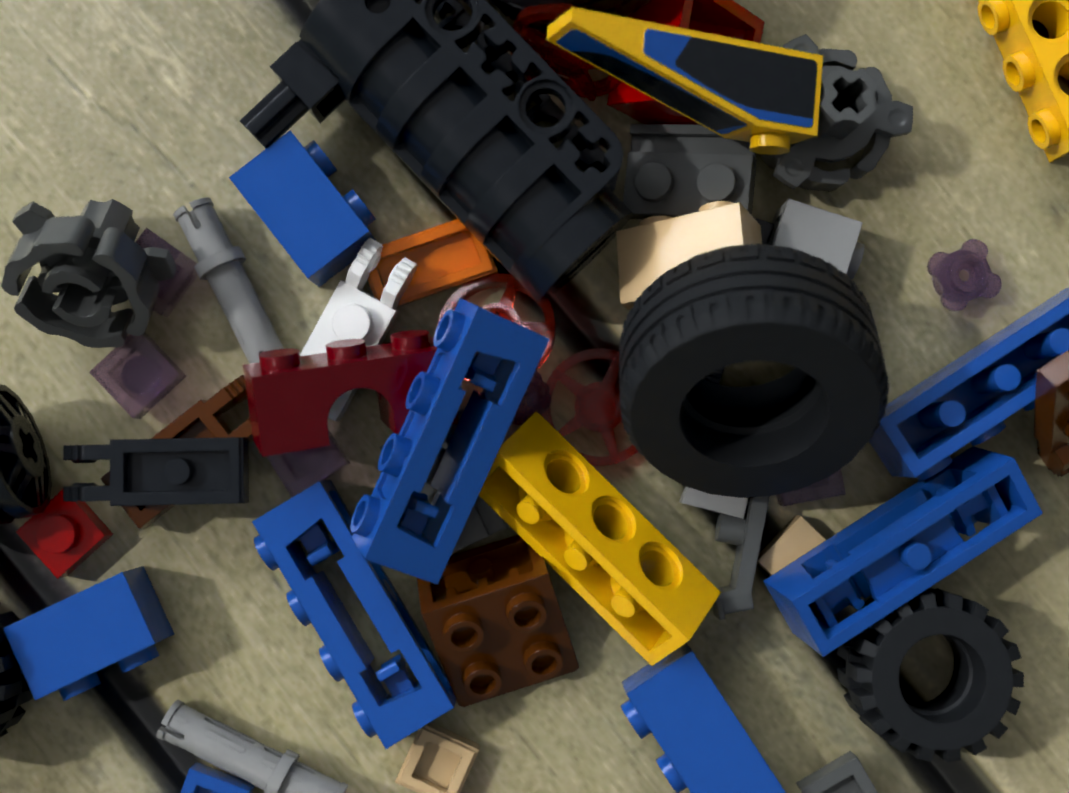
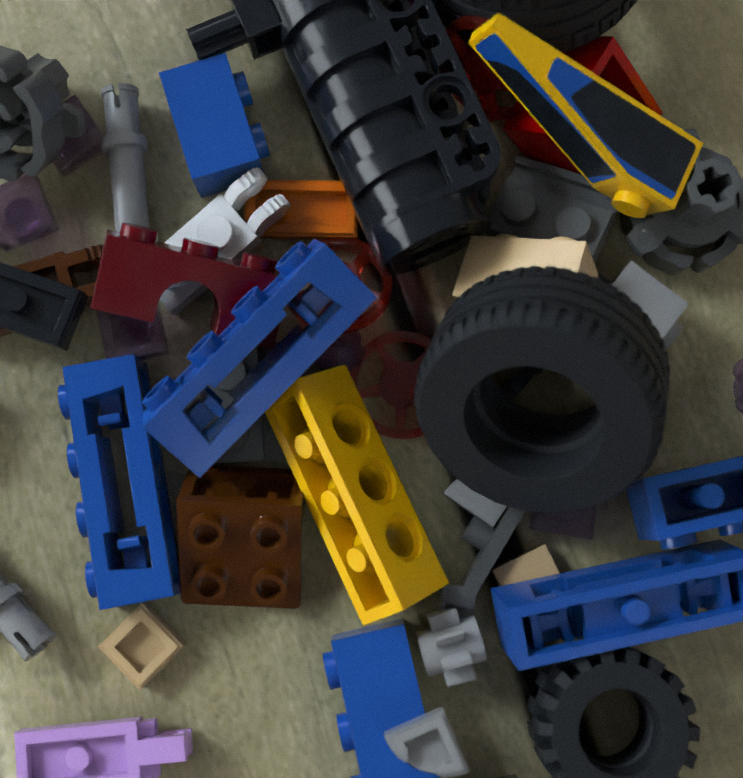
camera: 20 degrees right, 5 degrees down
none -> light grey tile [384,706,470,777]
none -> light grey gear [415,607,487,688]

